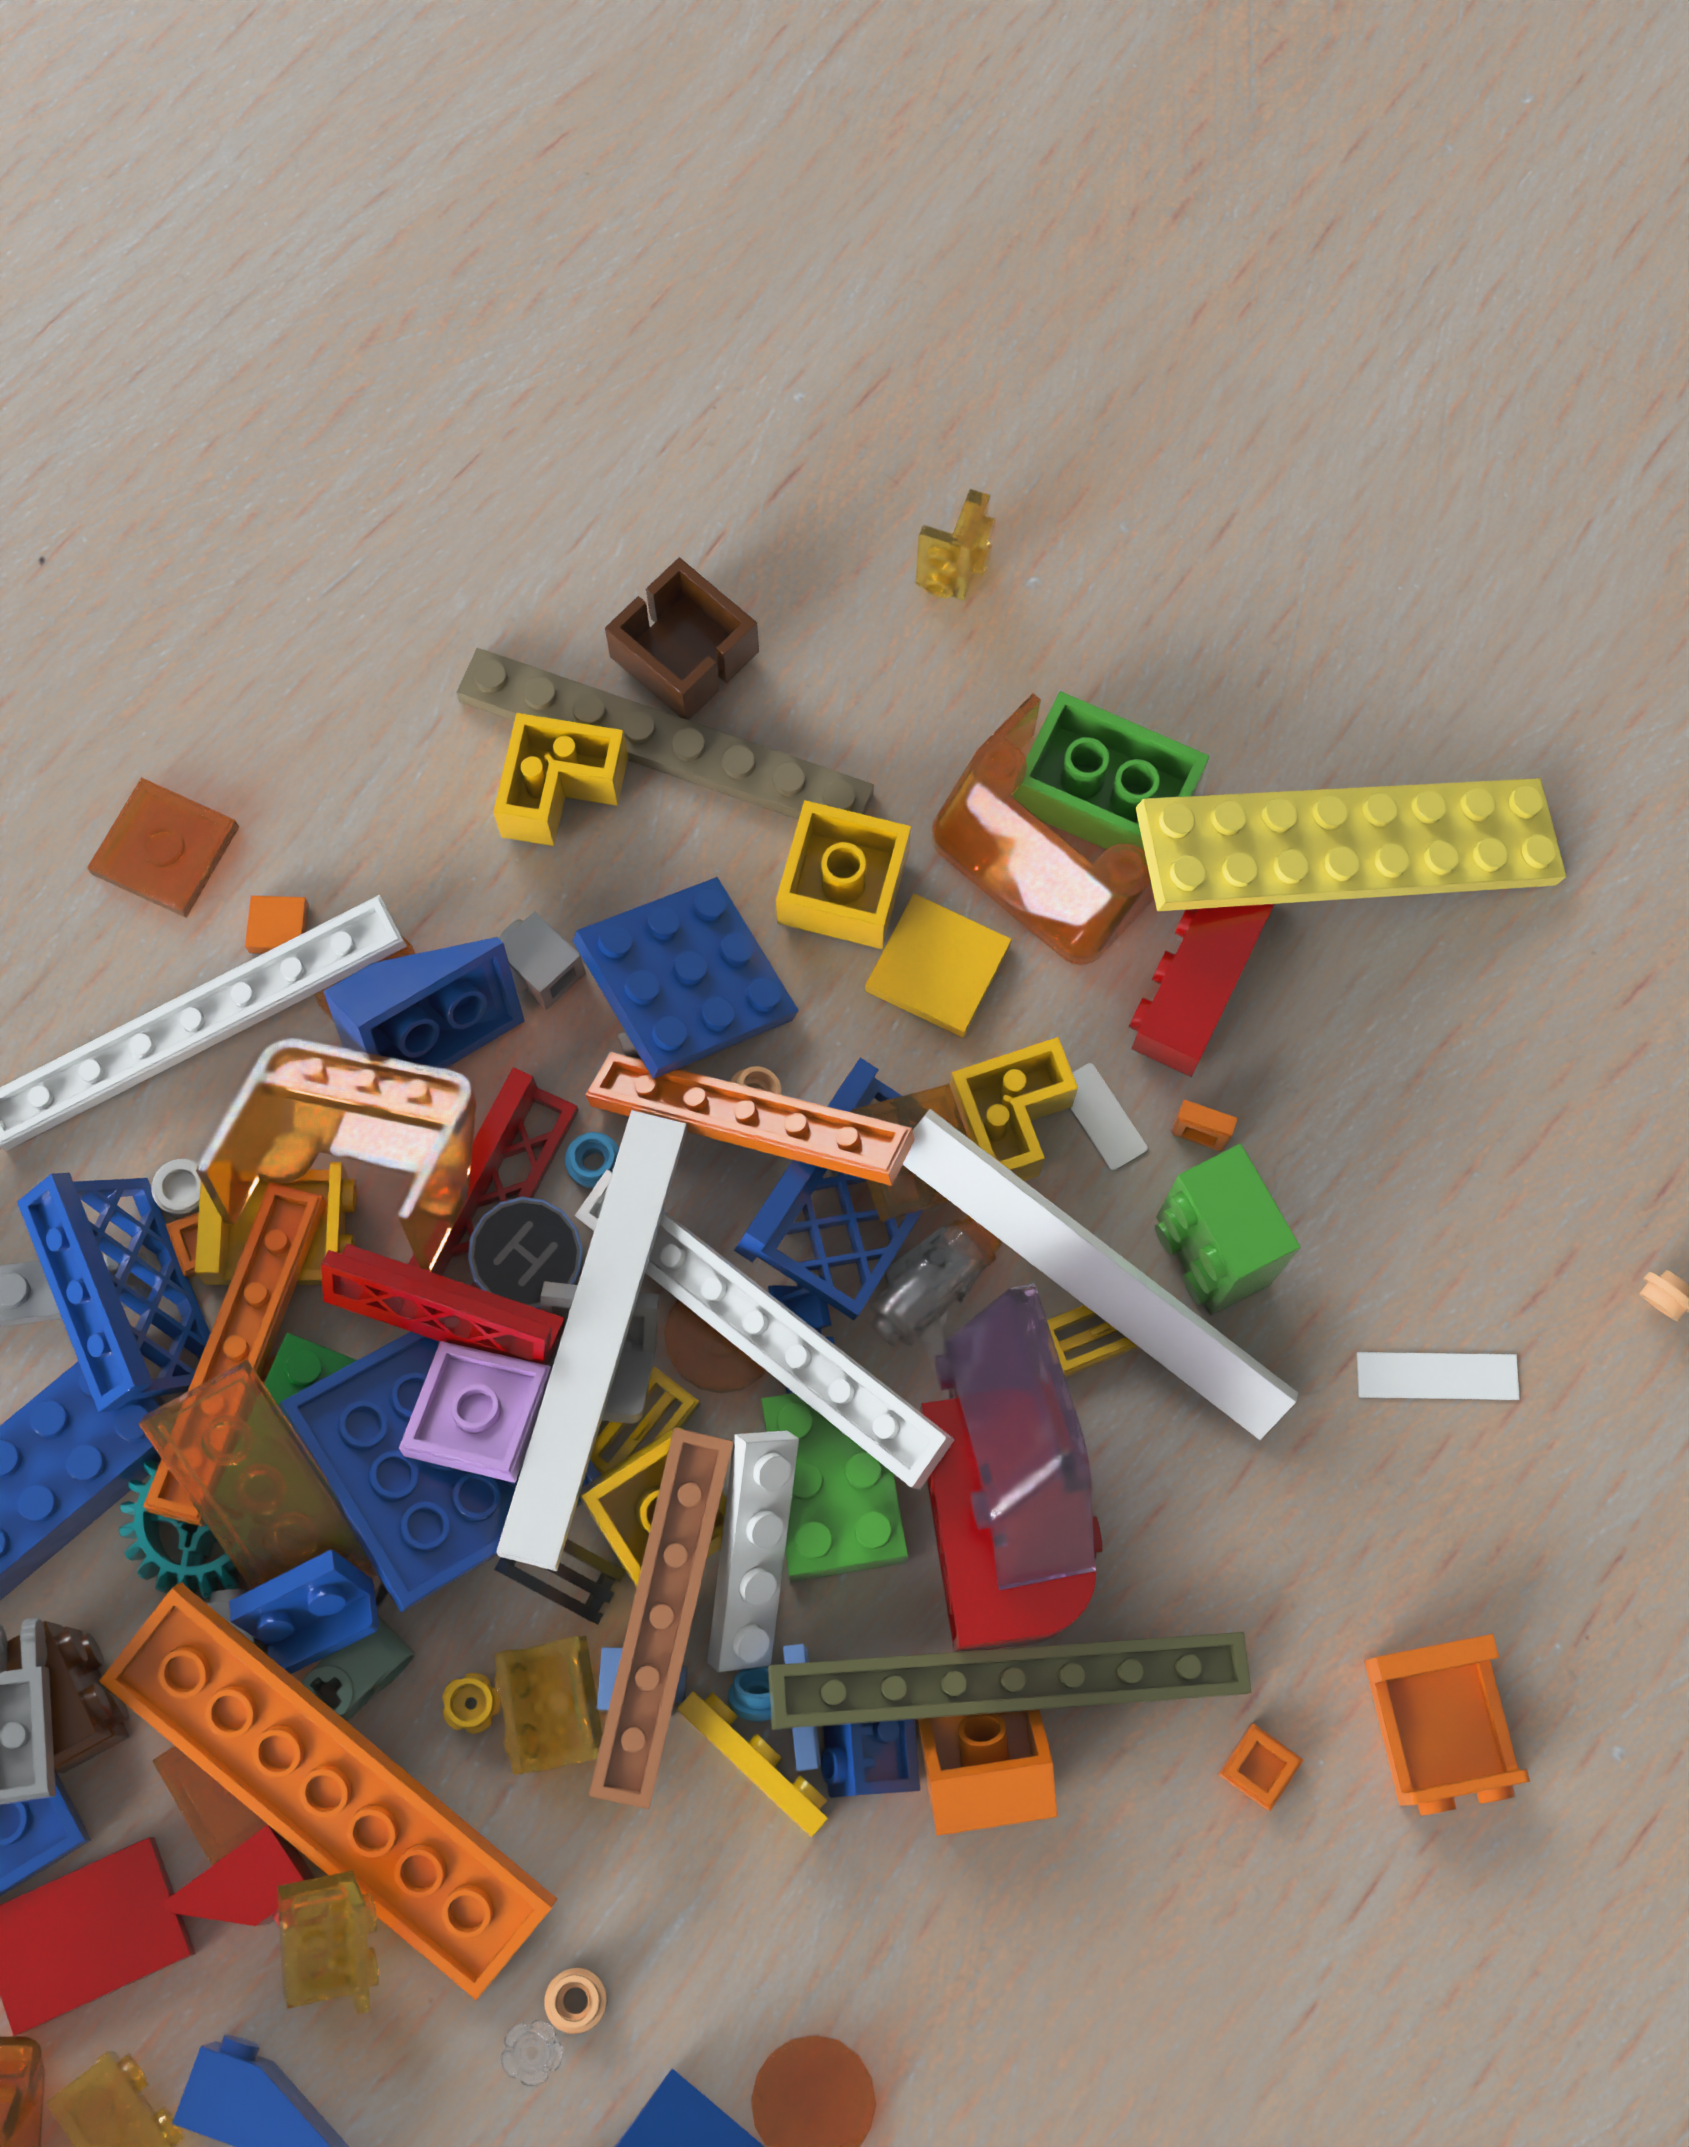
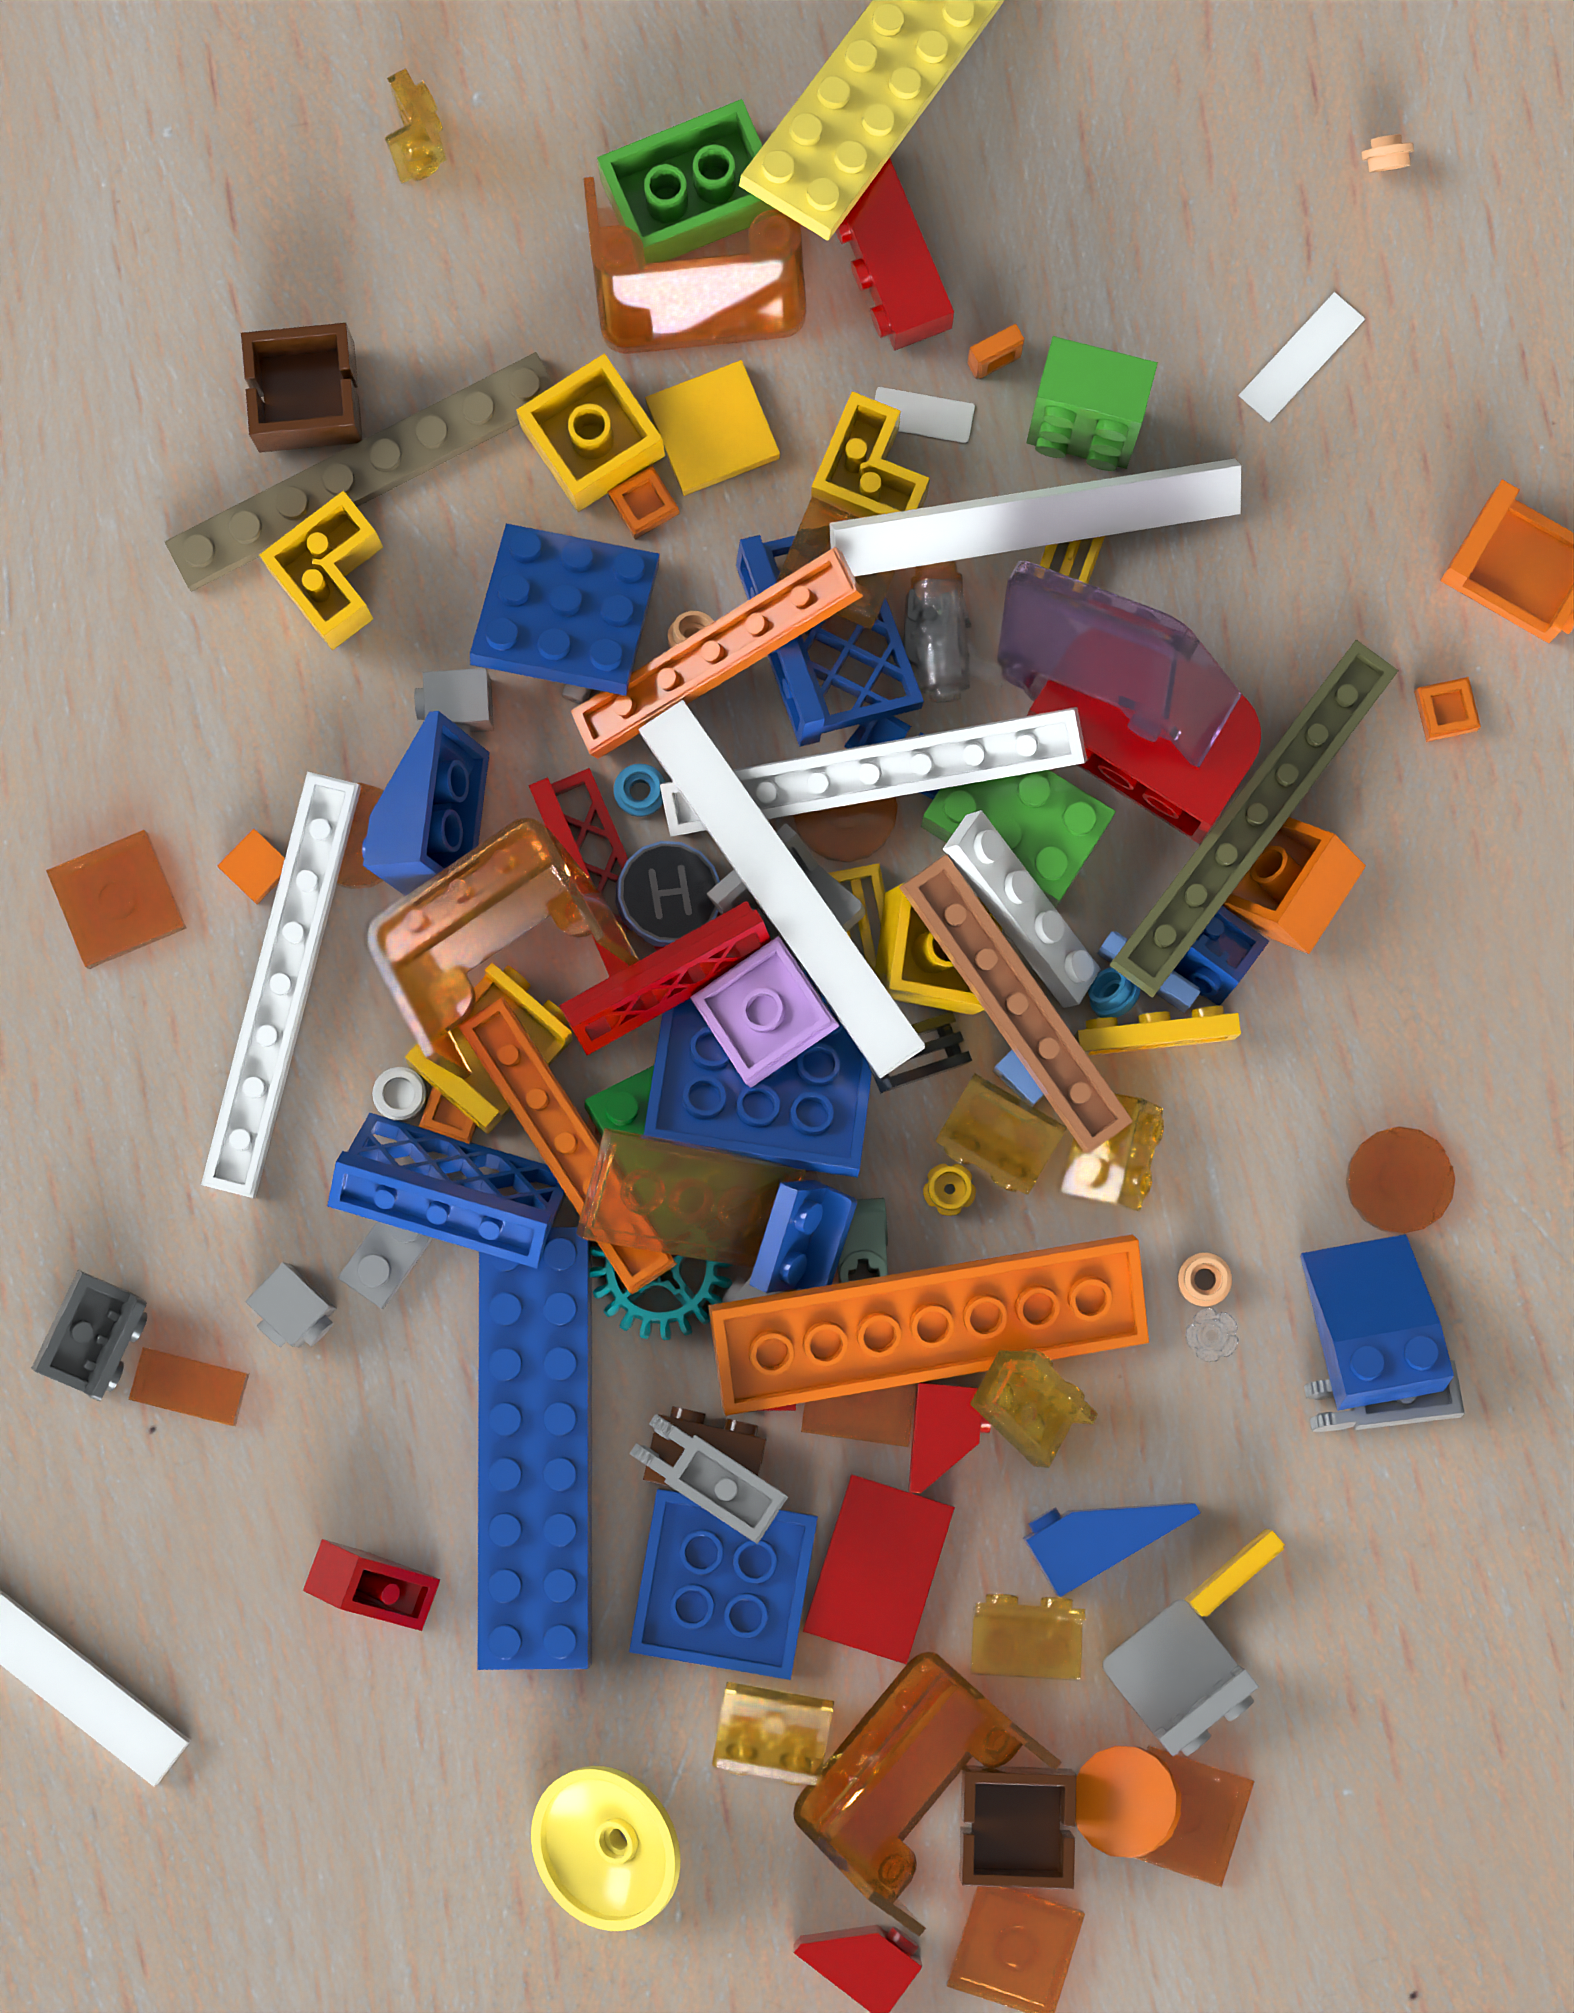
camera: 45 degrees left, 10 degrees up
none -> orange tile [608,465,680,540]
none -> clear yellow bracket [1061,1093,1164,1211]

